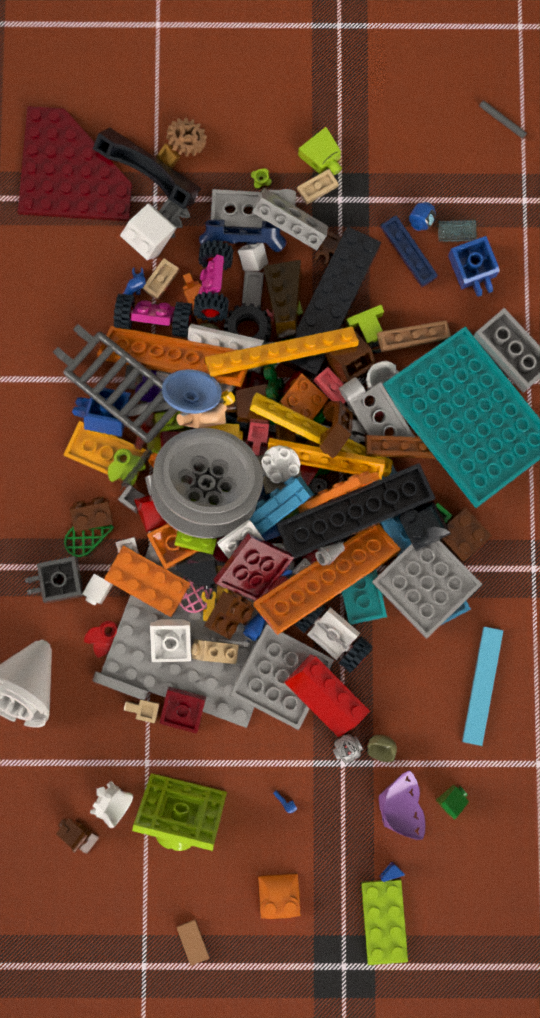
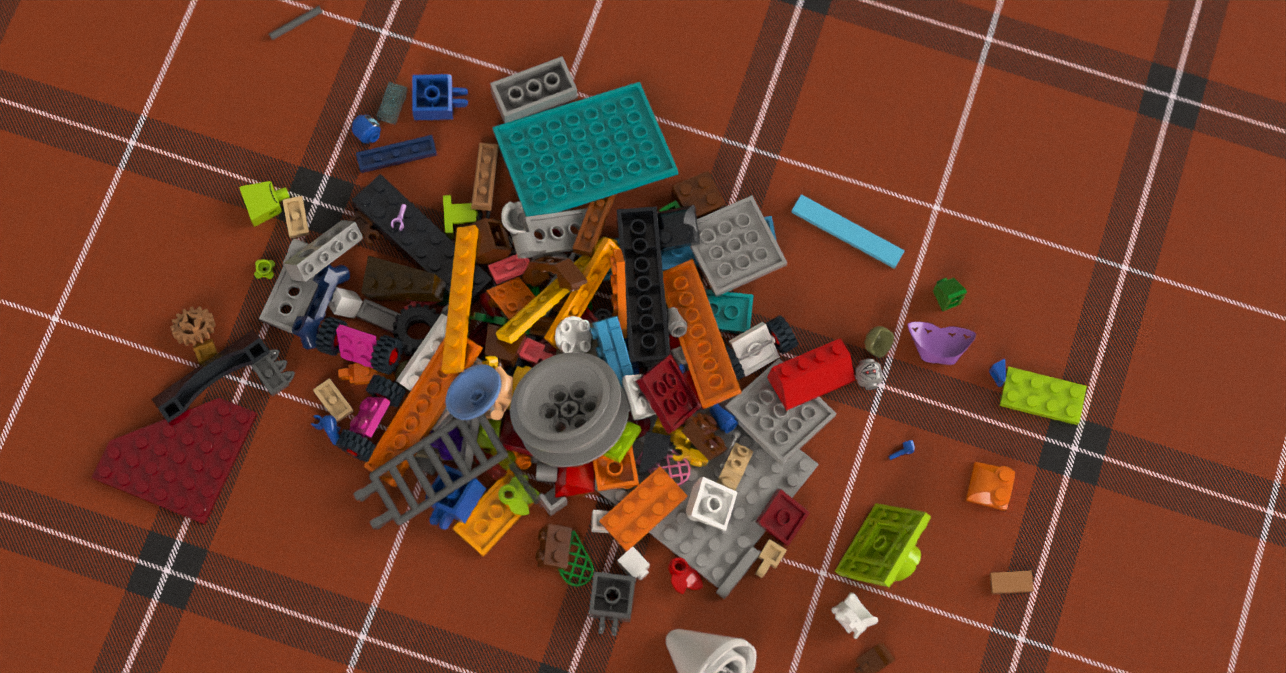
camera: 75 degrees left, 10 degrees down
white slope [120,203,176,260] -> none
none -> lavender hand [391,204,406,231]

